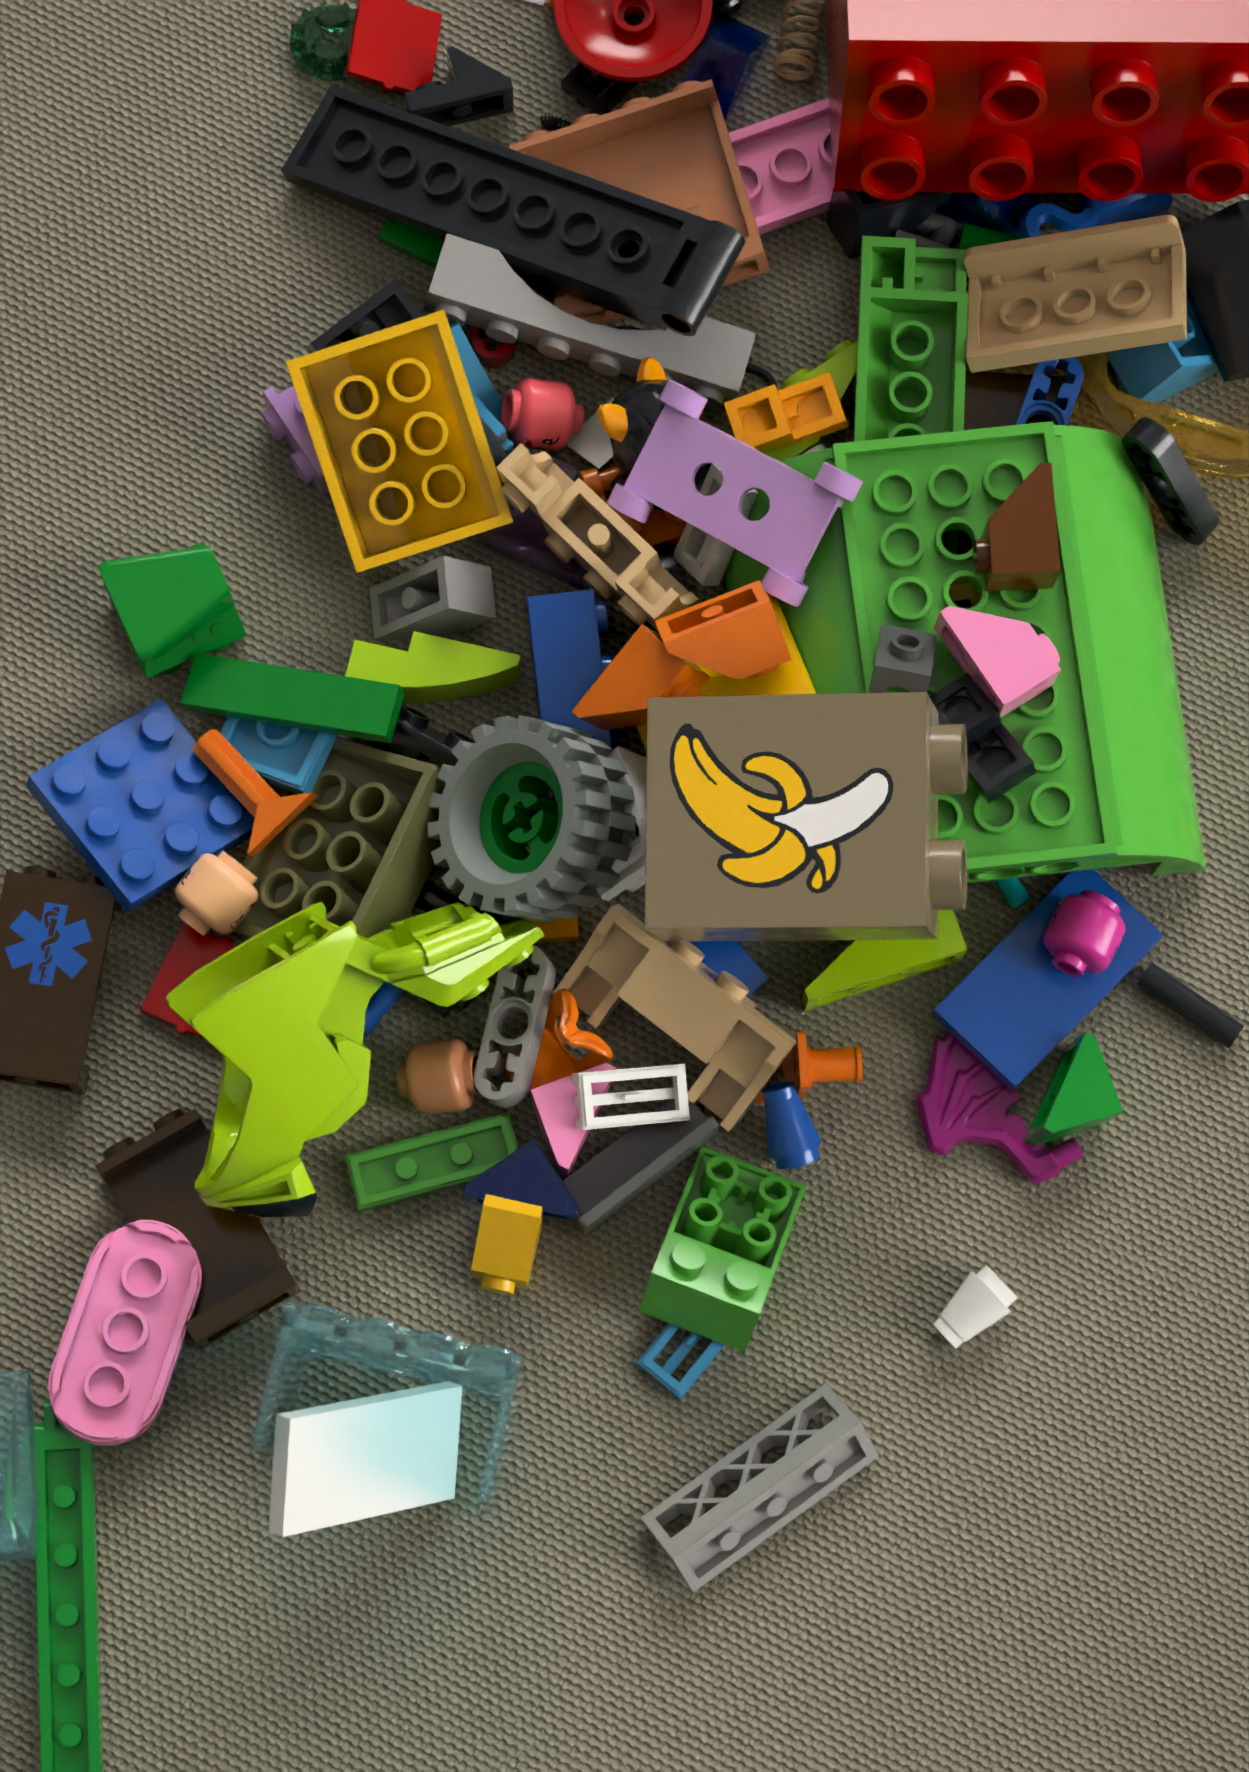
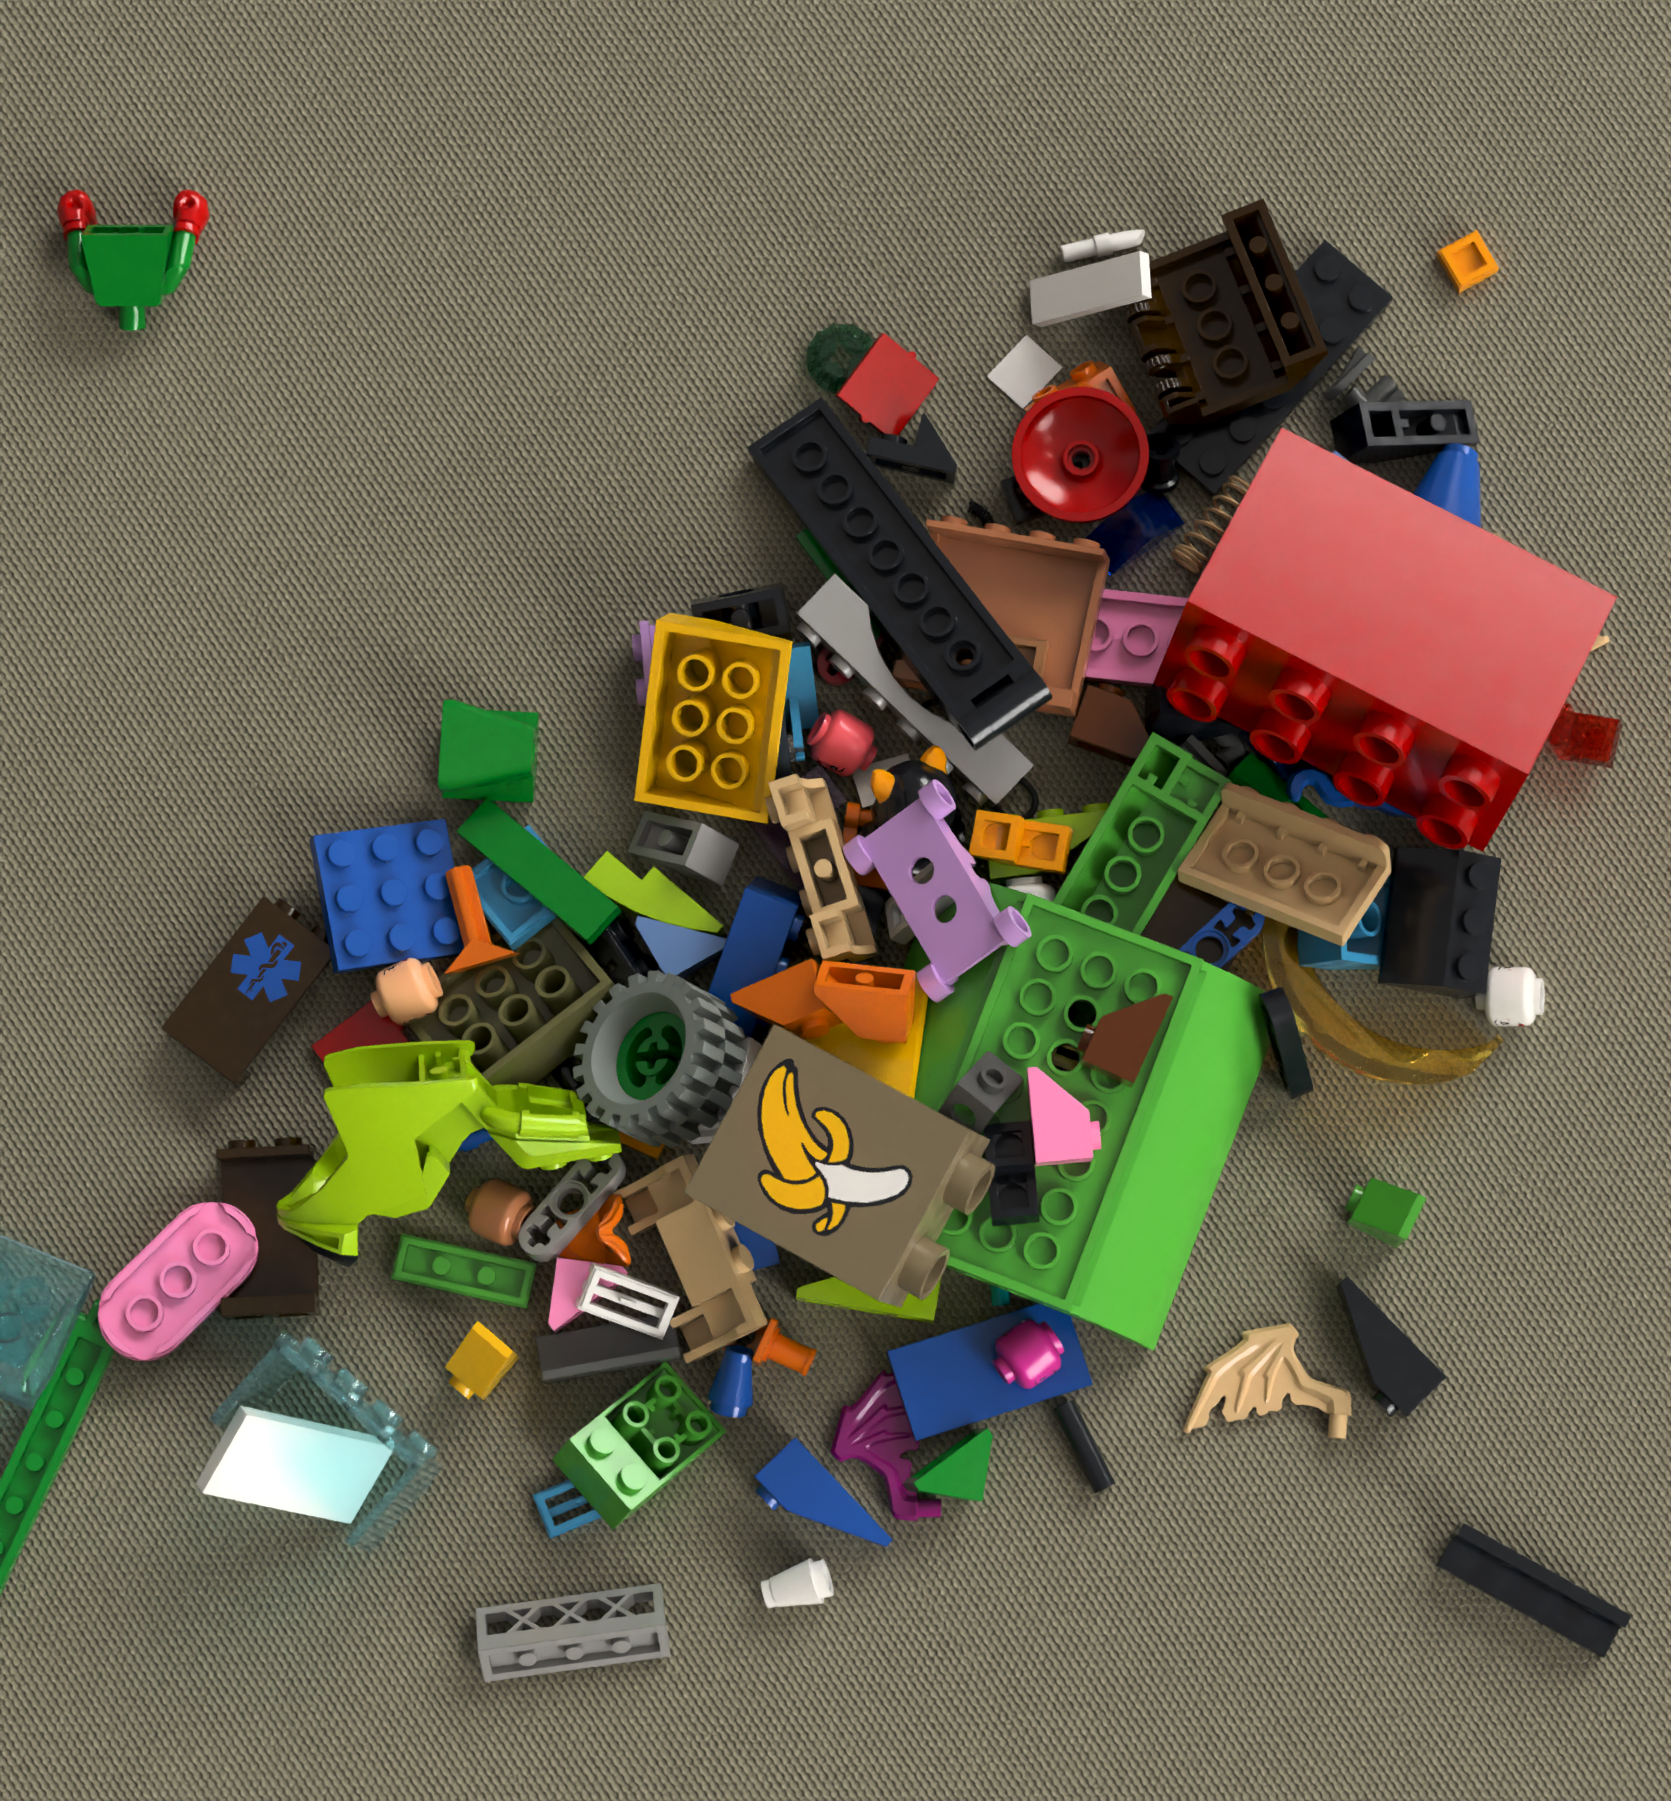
camera: 35 degrees right, 5 degrees up
clear blue slope [464,1139,583,1222] -> none
none -> medium blue slope [635,916,727,979]
none -> blue slope [754,1437,893,1548]
none -> reddish brown slope [1068,683,1149,767]

